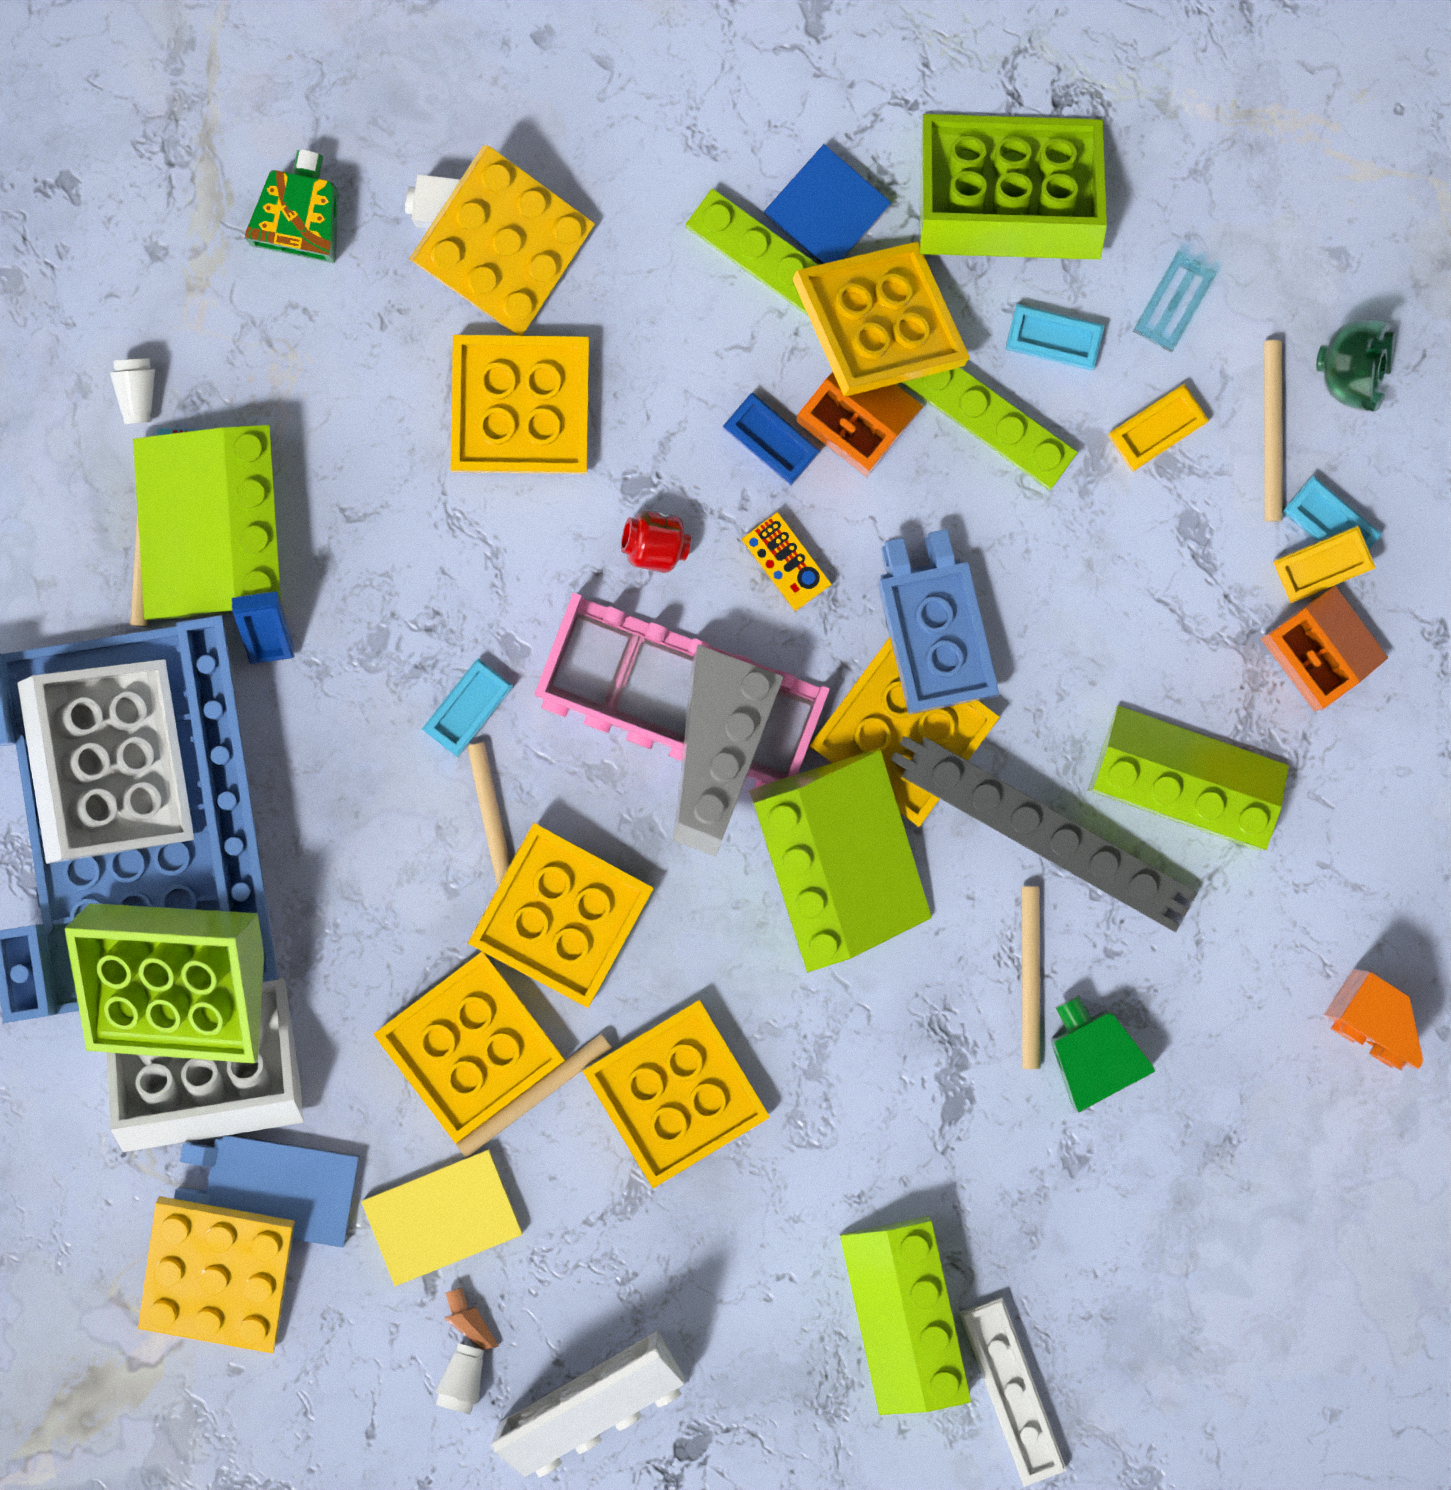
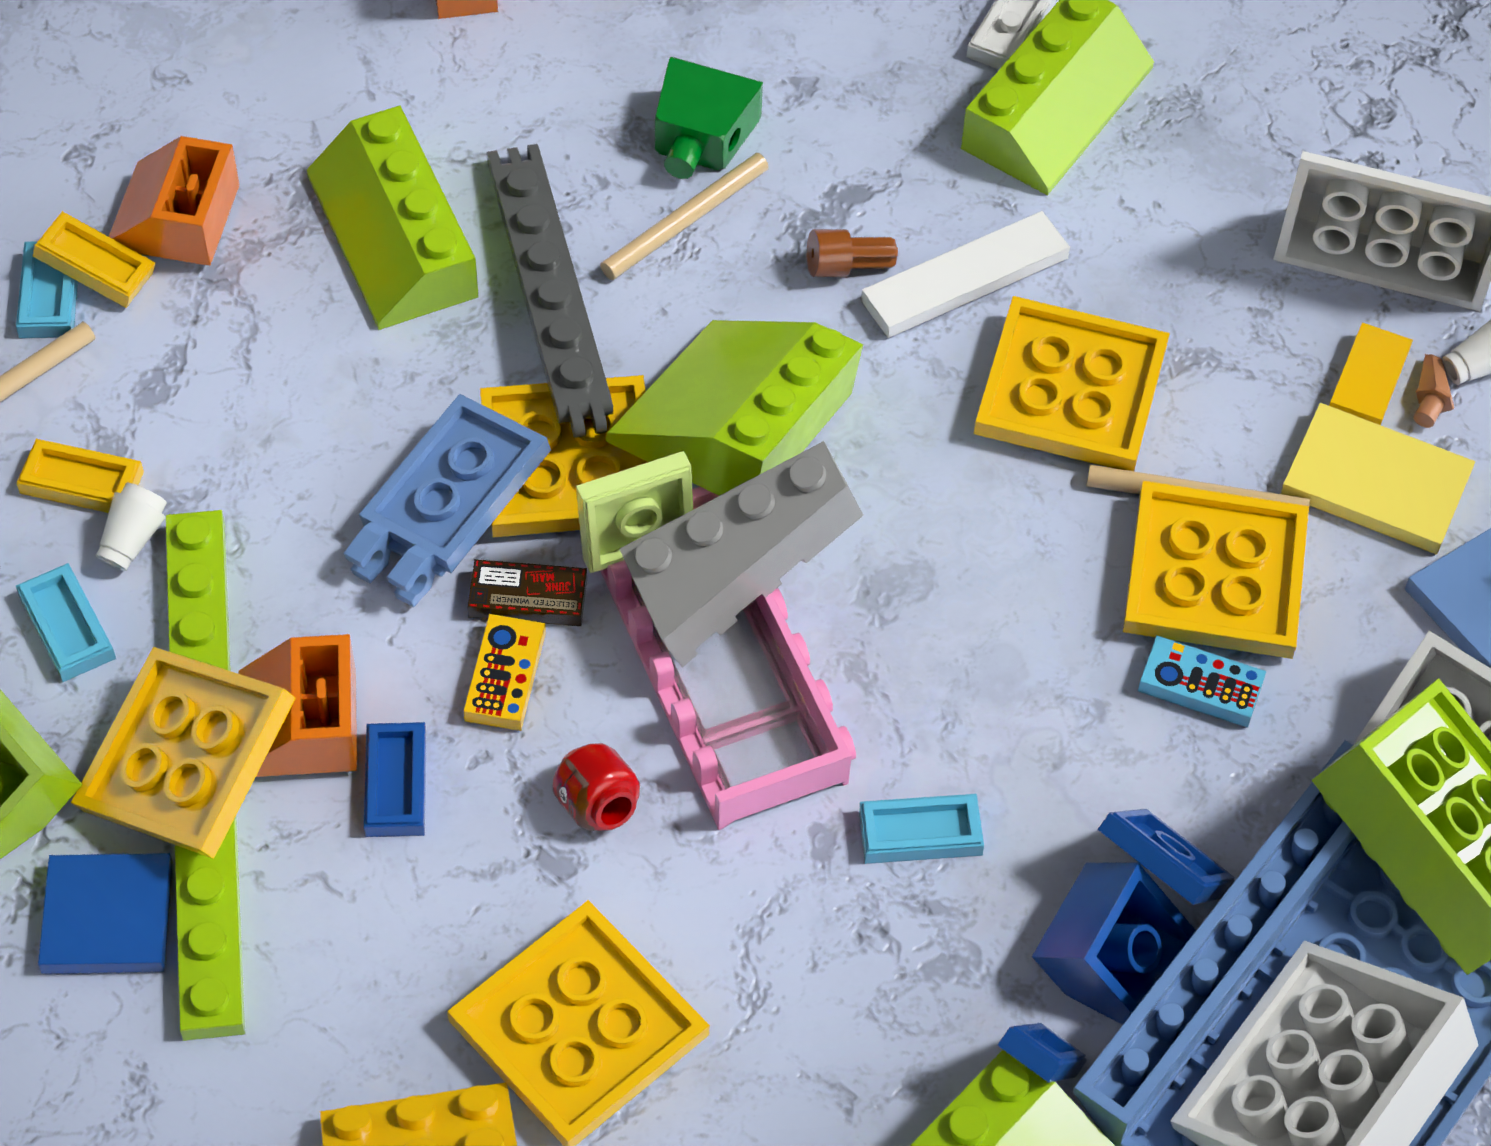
camera: 135 degrees left, 30 degrees down
tan bar [467,742,510,886] -> none
yellow plate [467,822,654,1008] -> none
none -> white cone [96,482,167,571]
none -> dark brown tile [467,559,587,626]
none -> yellowish green tile [576,451,694,573]
none -> dark orange piece [806,229,898,277]
none -> white tile [861,211,1070,338]
none -> blue slope [1032,862,1196,1025]
none -> blue tile [1097,809,1235,905]
none -> medium azure tile [1138,636,1267,728]
none -> yellow tile [1329,322,1413,425]

